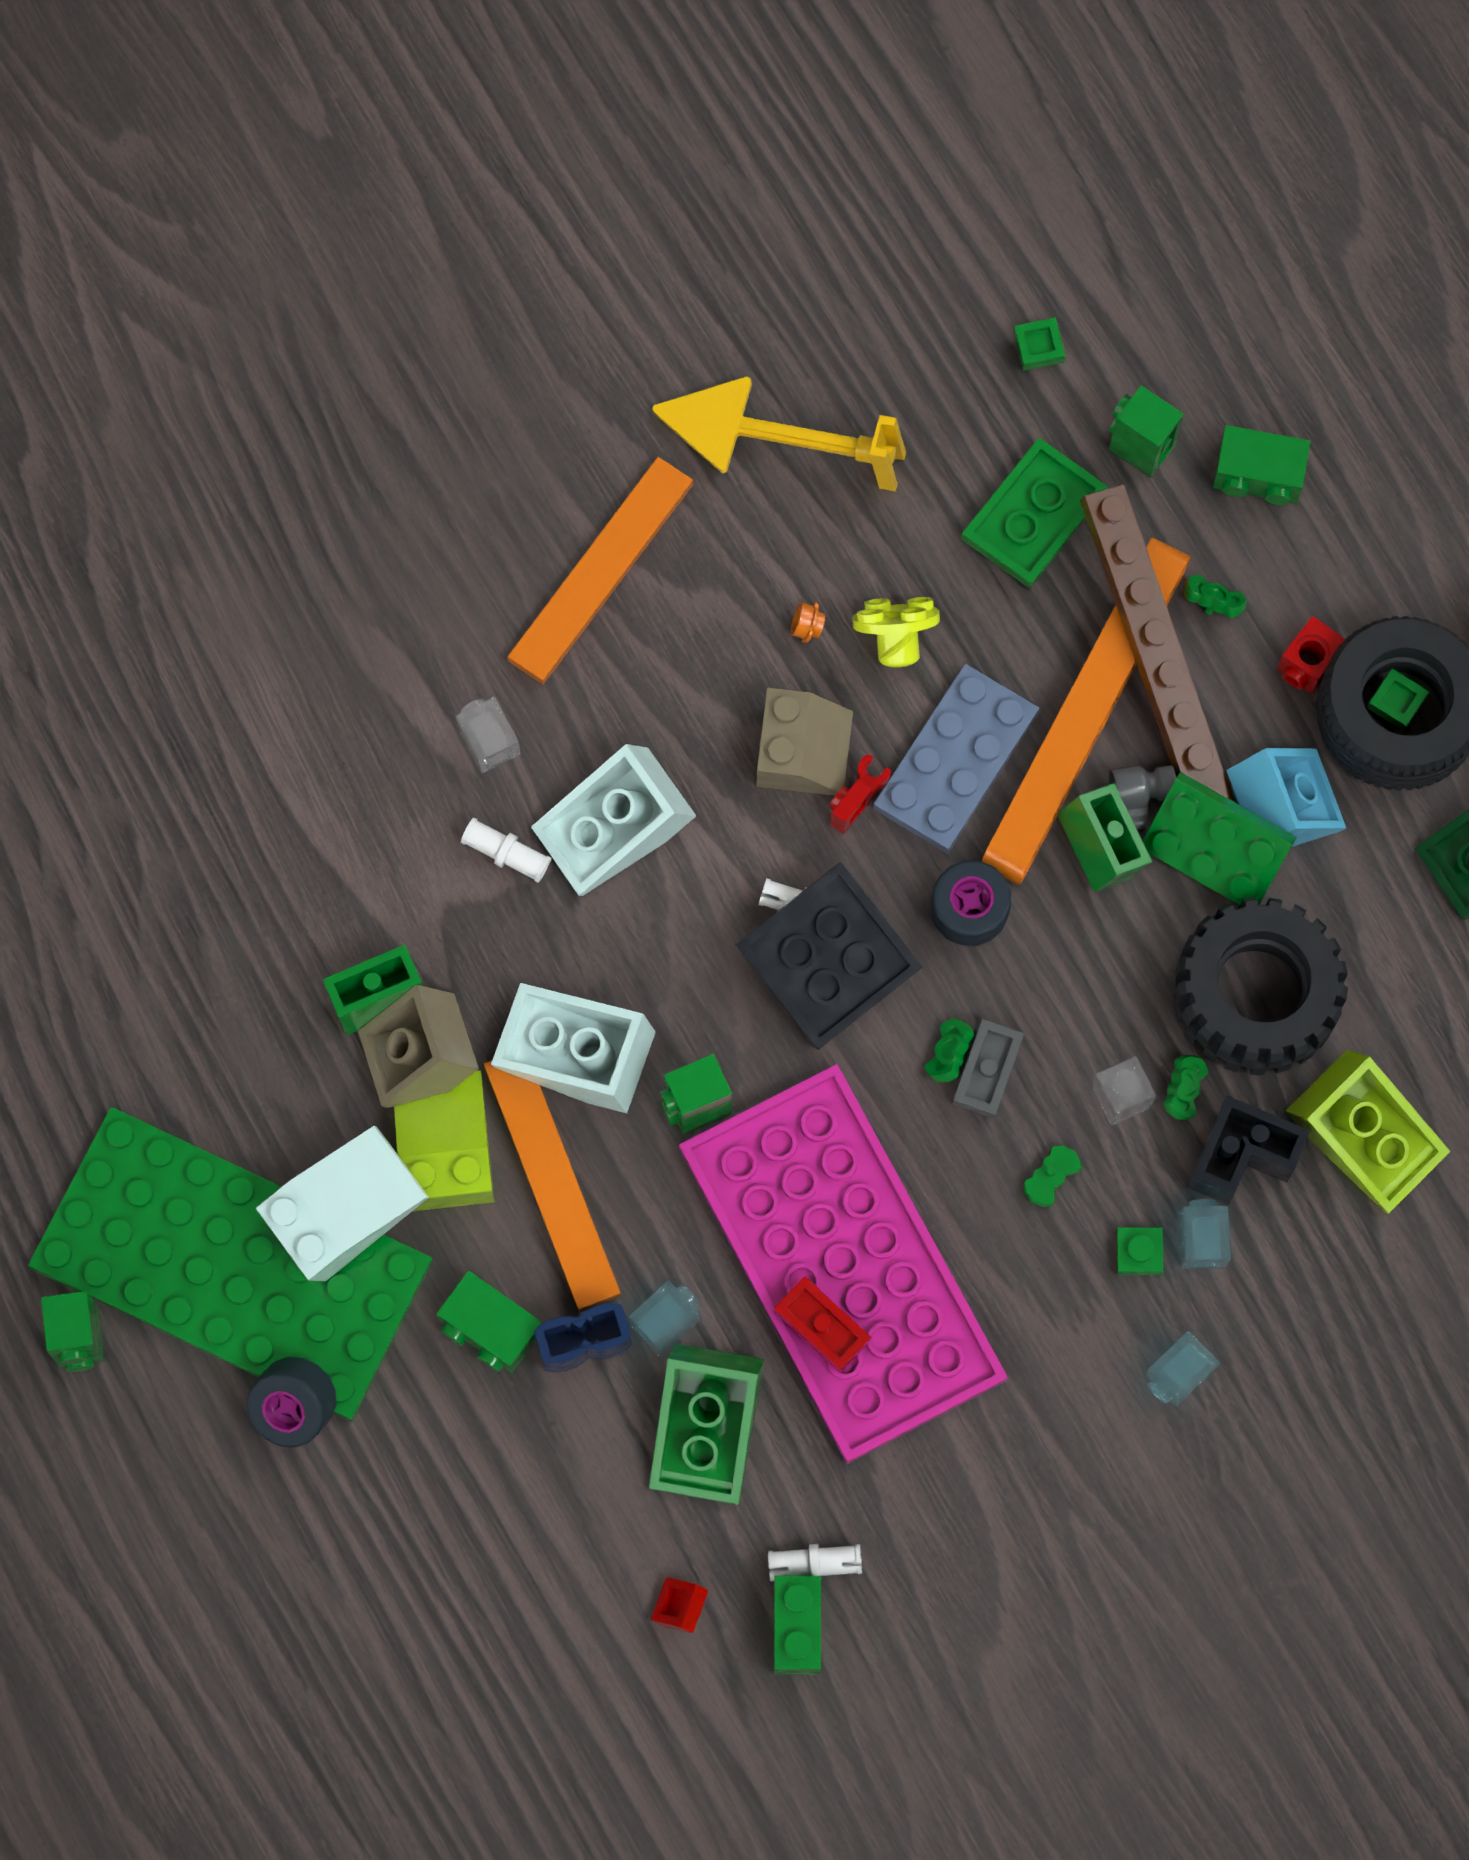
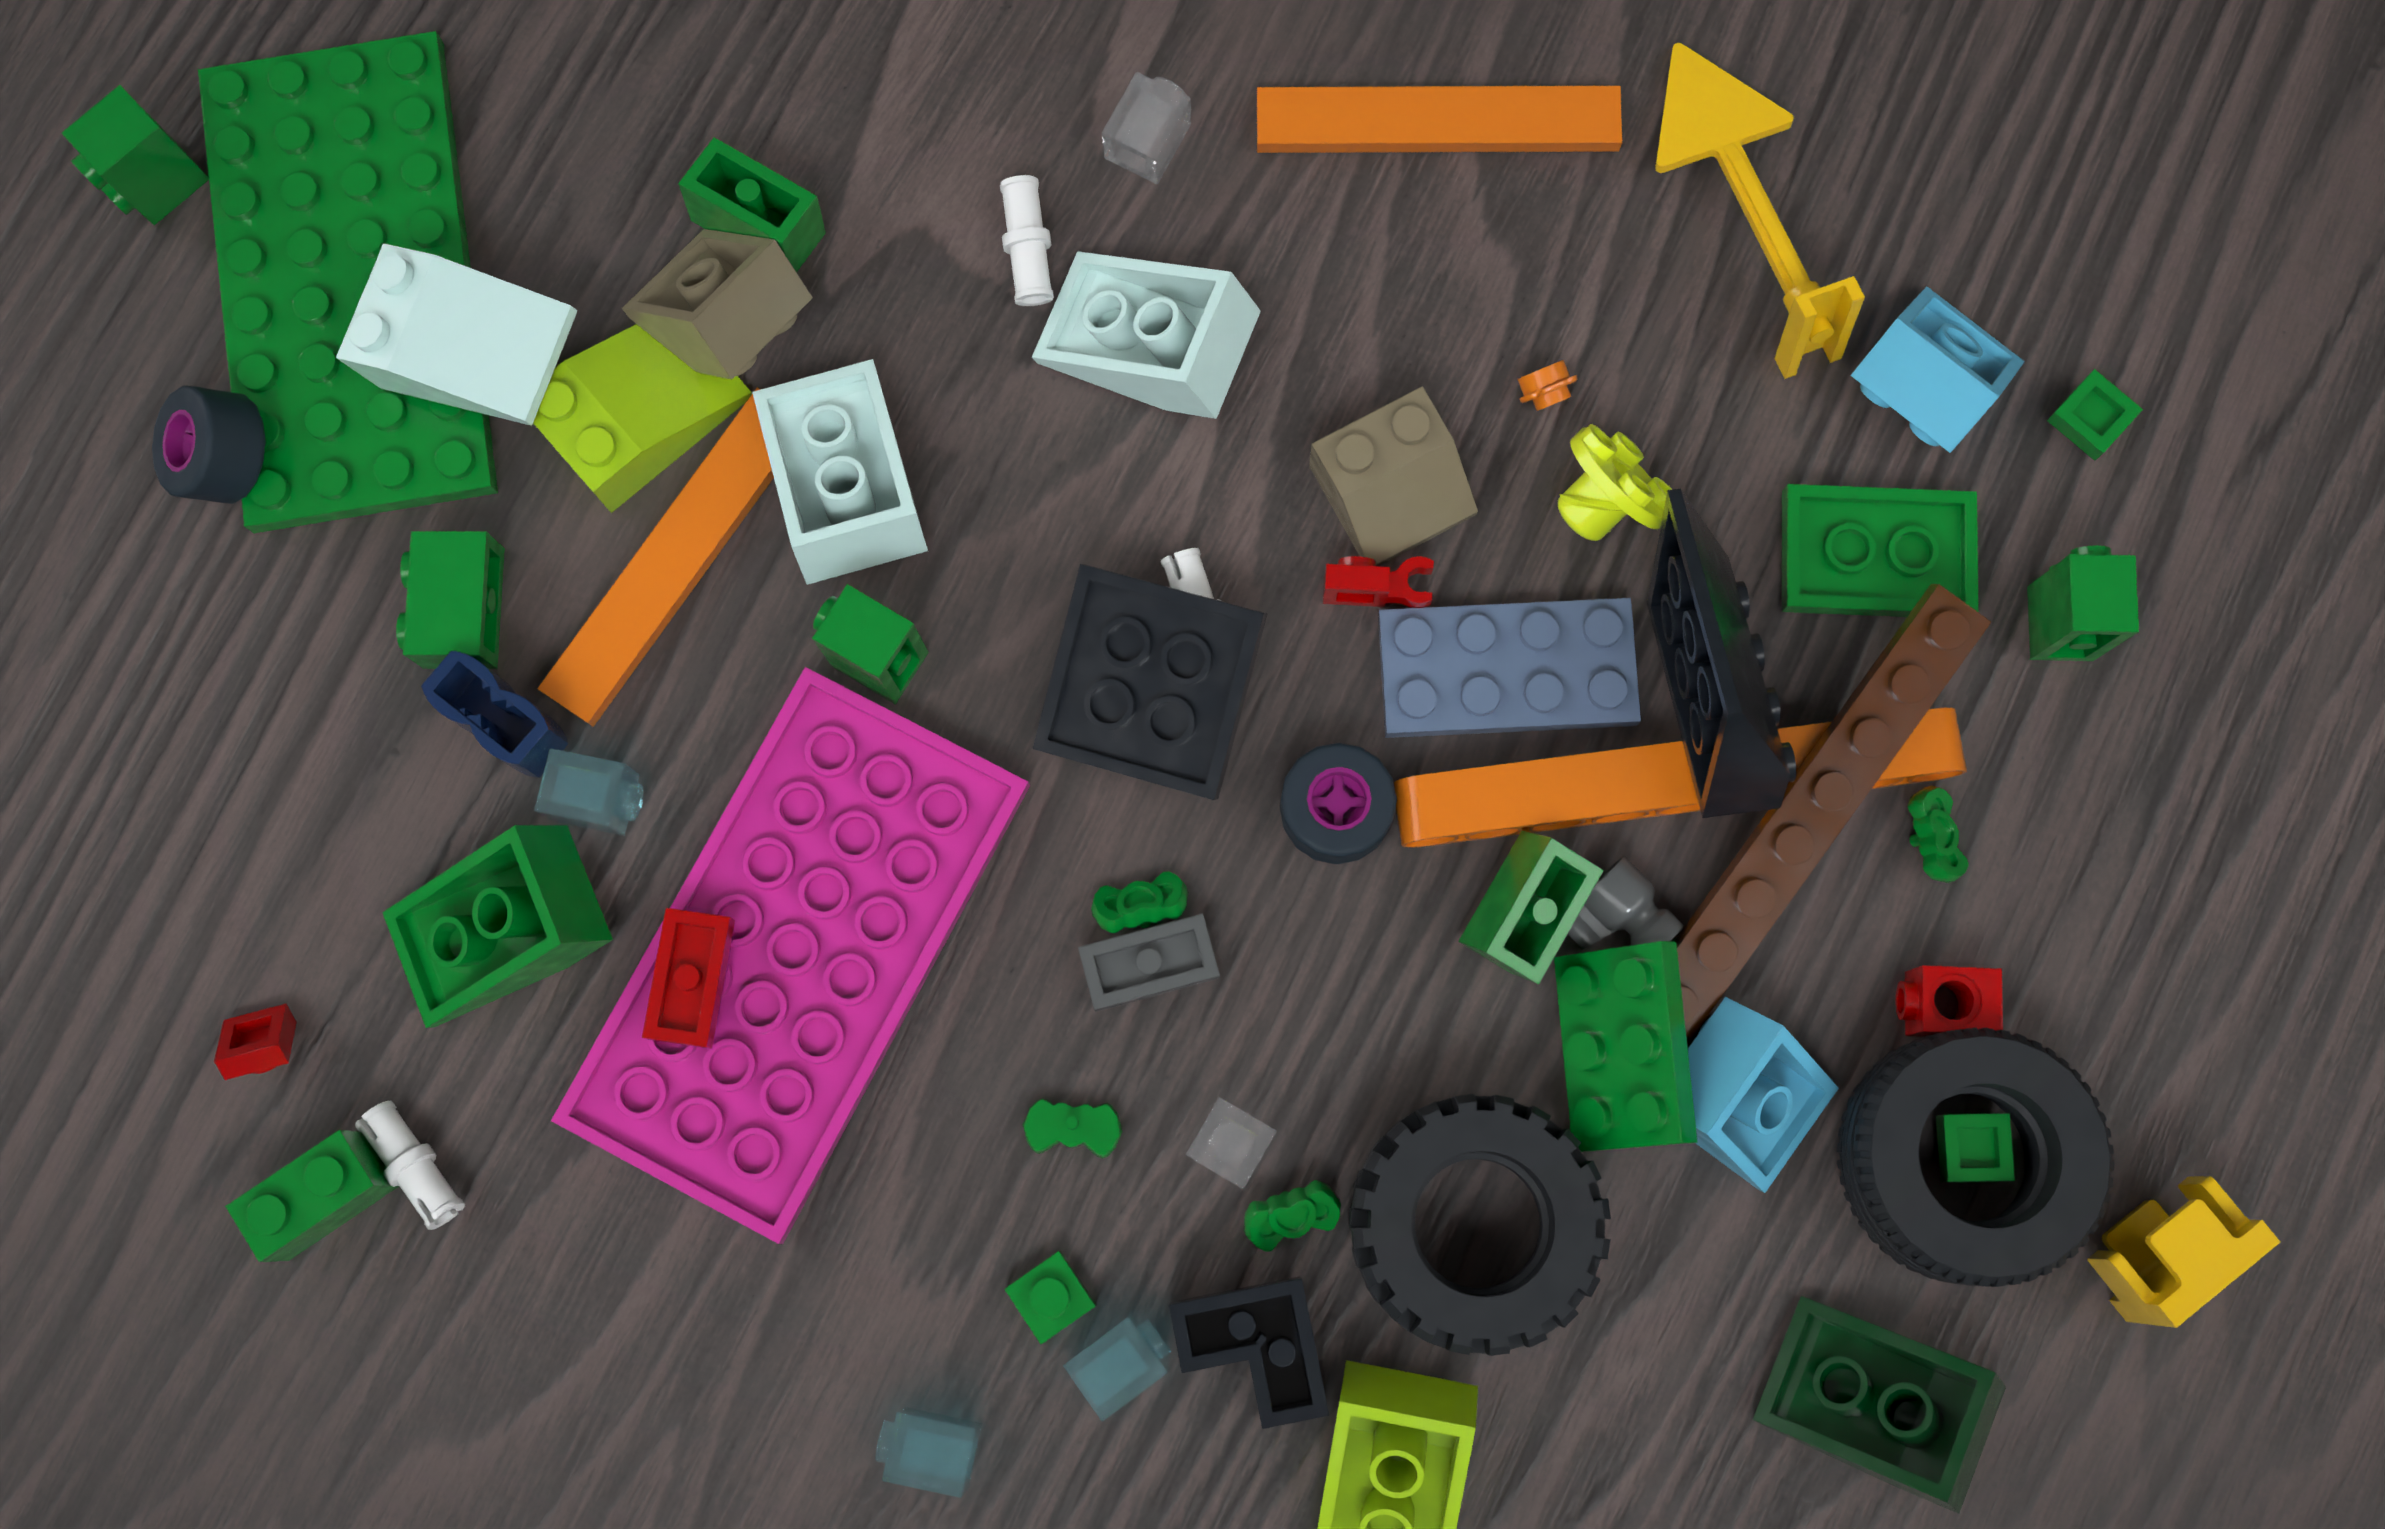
camera: 60 degrees right, 5 degrees up
green brick [1213,425,1311,505] -> none
none -> black slope [1647,489,1796,818]
none -> medium azure slope [1850,286,2025,453]

